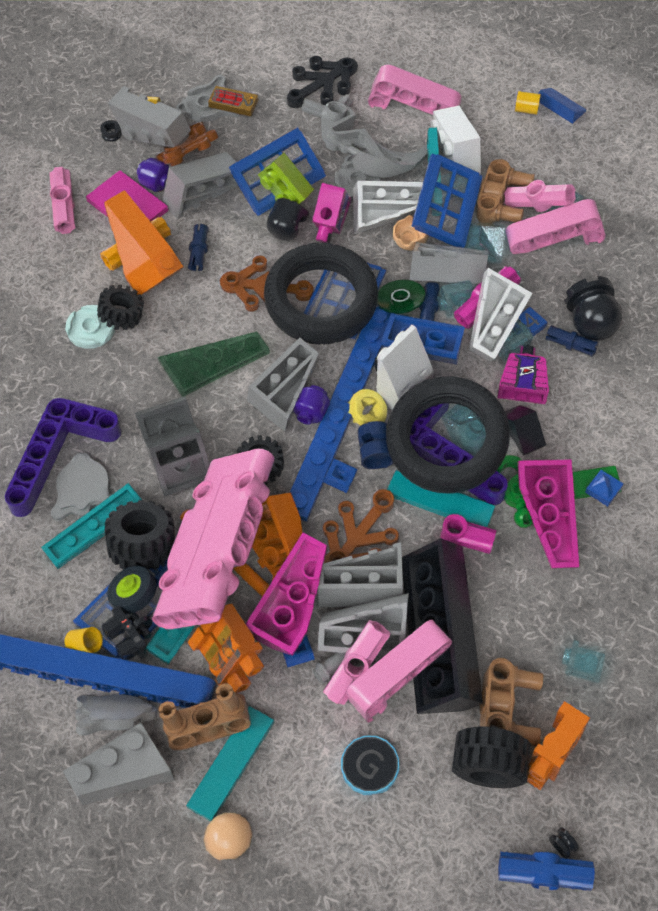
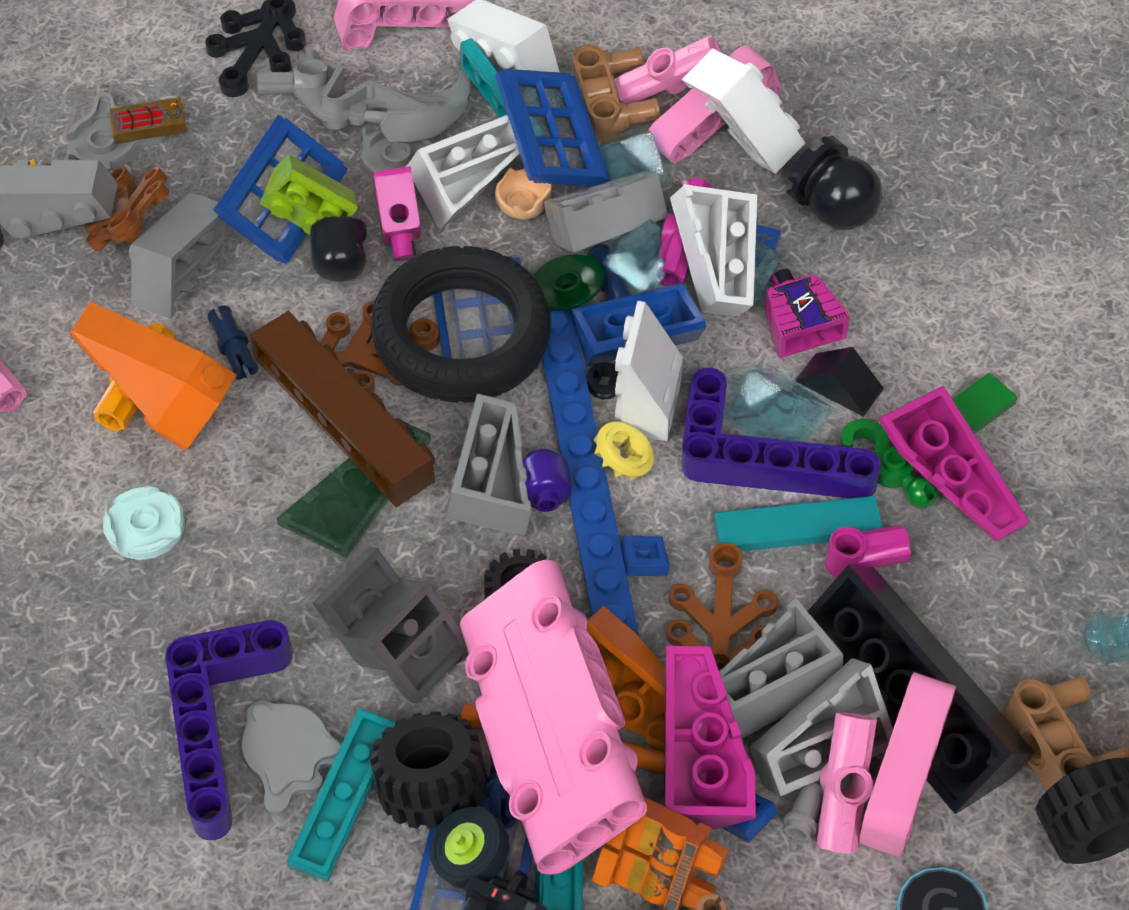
camera: 30 degrees left, 5 degrees down
dark pink tile [86,170,168,222] -> none
black tyre [97,285,144,330] -> none
dark purple head [137,157,169,192] -> none
dark blue wheel [357,421,393,469] -> none
black tyre [386,376,510,494] -> none
dark blue pin [546,325,599,357] -> none
blue tile [585,470,624,507] -> none
none -> reddish brown brick [250,310,435,508]
none -> clear light blue bracket [602,250,666,292]
none -> white wedge [682,48,806,174]

